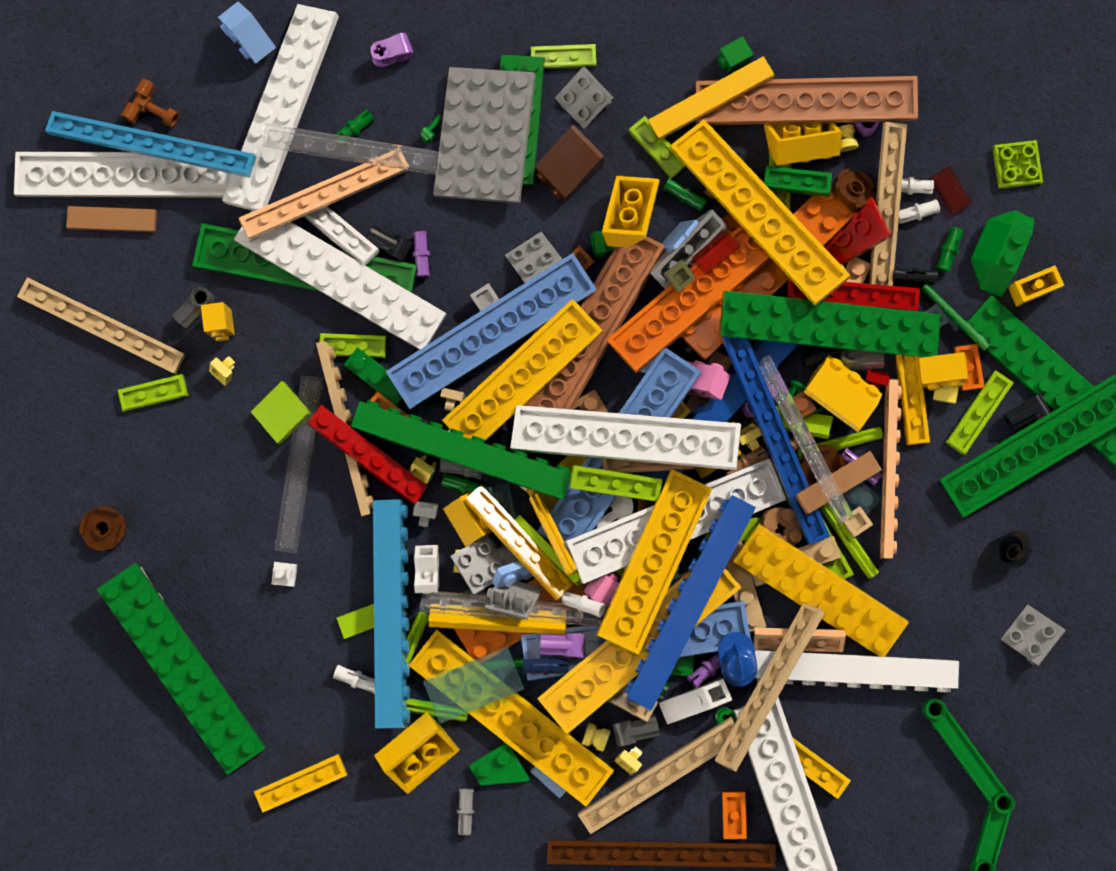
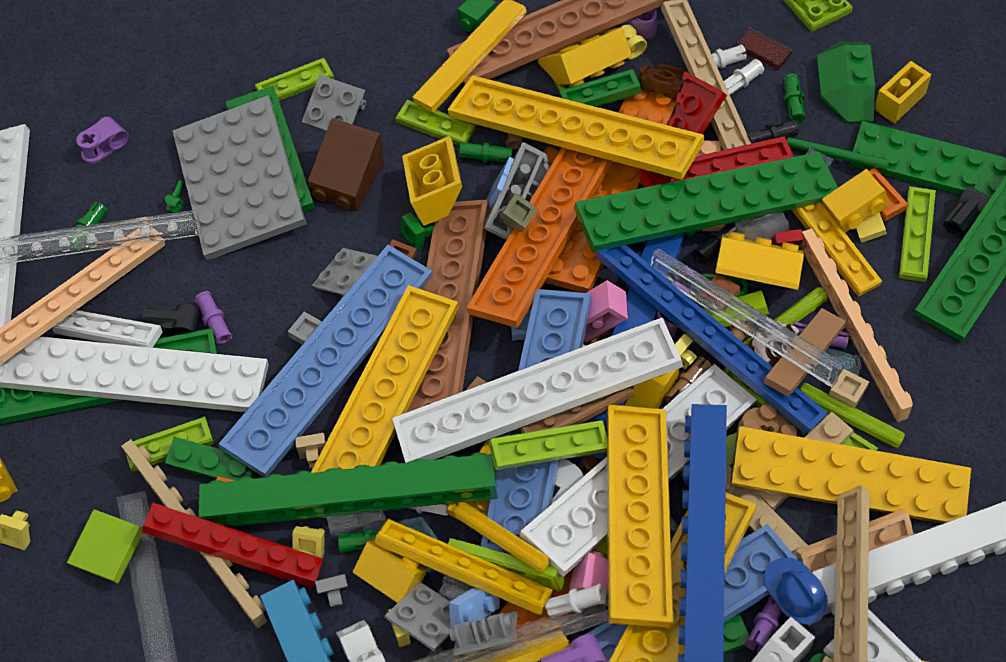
camera: 20 degrees left, 25 degrees down
clear red tile [692,230,740,276] -> none

